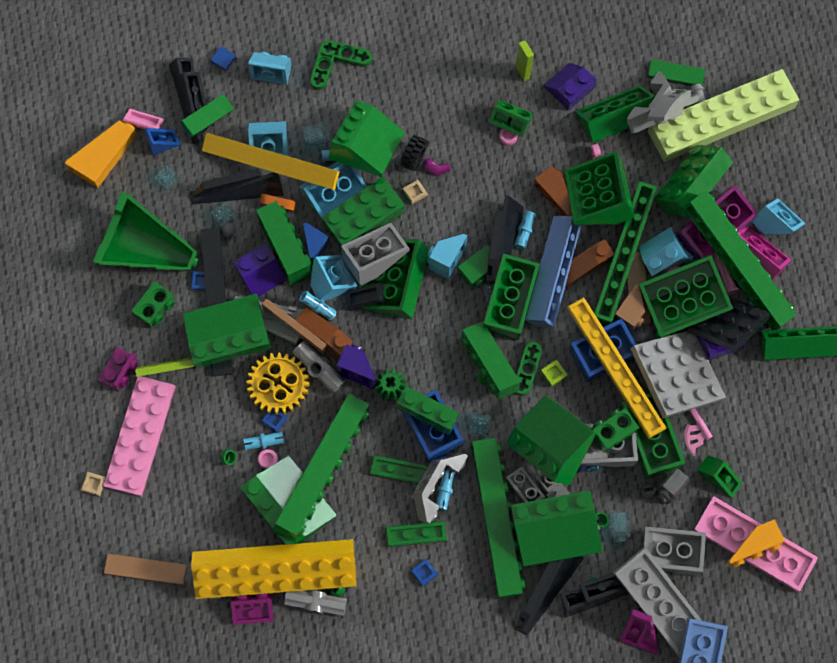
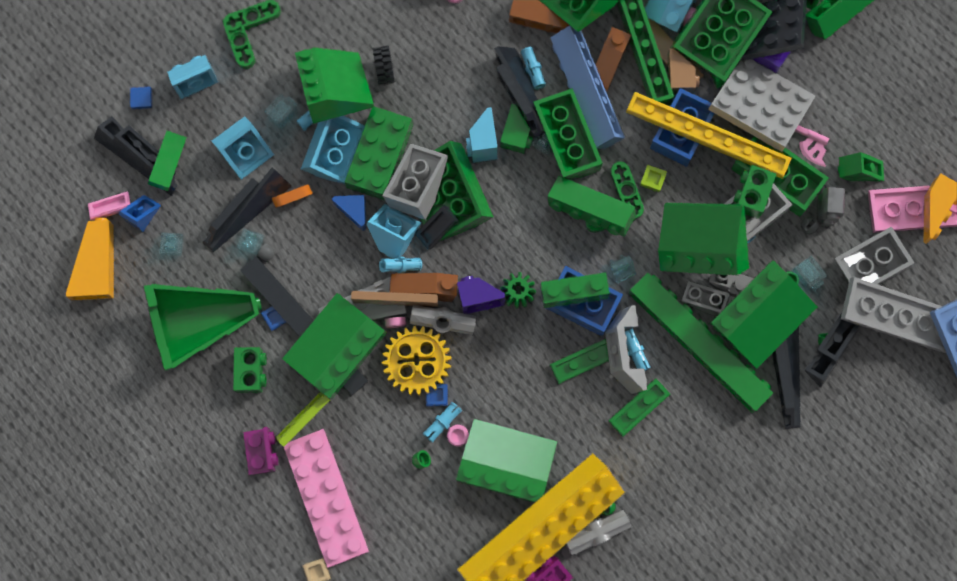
camera: 30 degrees left, 5 degrees up
yellow tile [202,133,340,190] -> none
dark purple slope [233,243,287,297] -> none
green brick [256,201,312,287] -> none
green brick [273,394,370,541] -> none
tan tile [402,180,428,205] -> none
blue tile [410,559,438,587] -> none
magenta arm [423,158,451,176] -> none
magenta wing [620,609,659,655] -> none
none -> bright pink tile [384,317,406,328]

